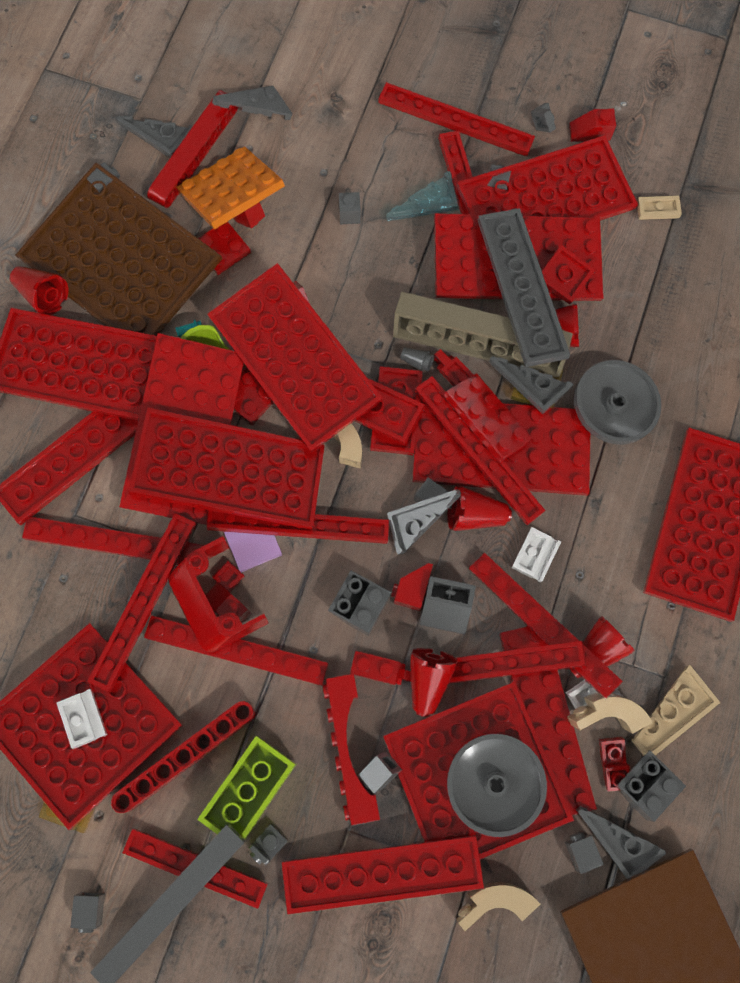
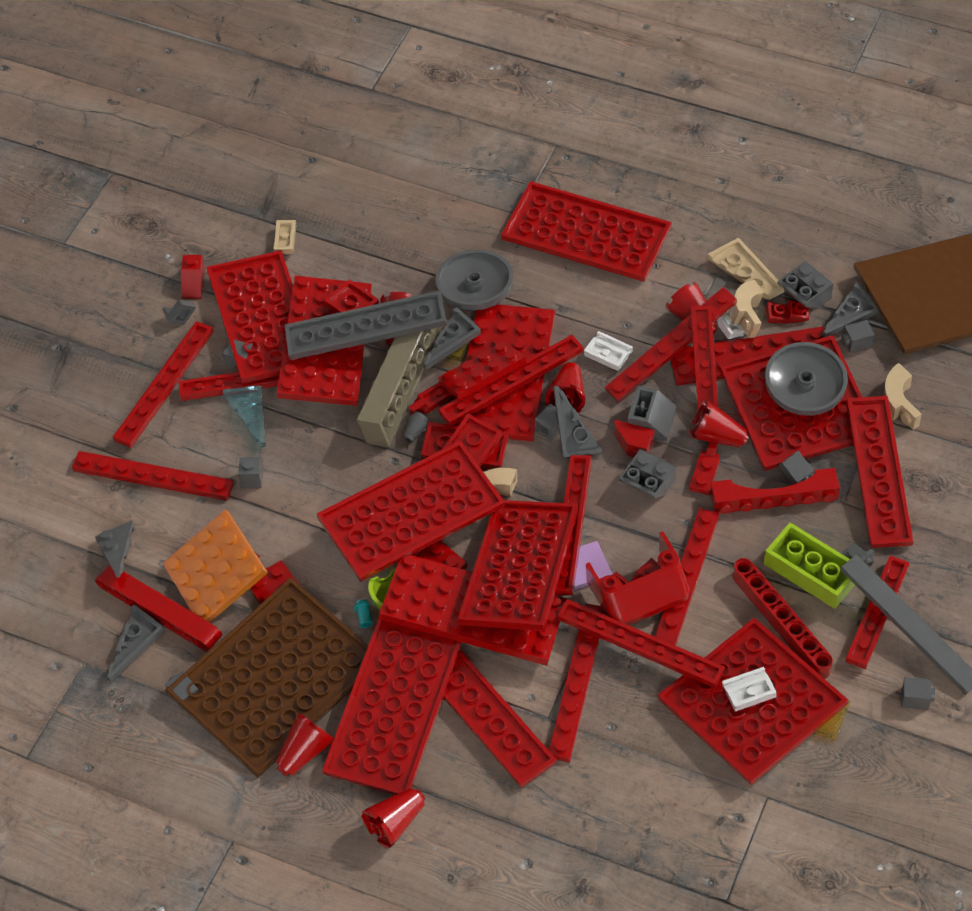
camera: 80 degrees left, 20 degrees down
none -> red plate [72,451,234,501]

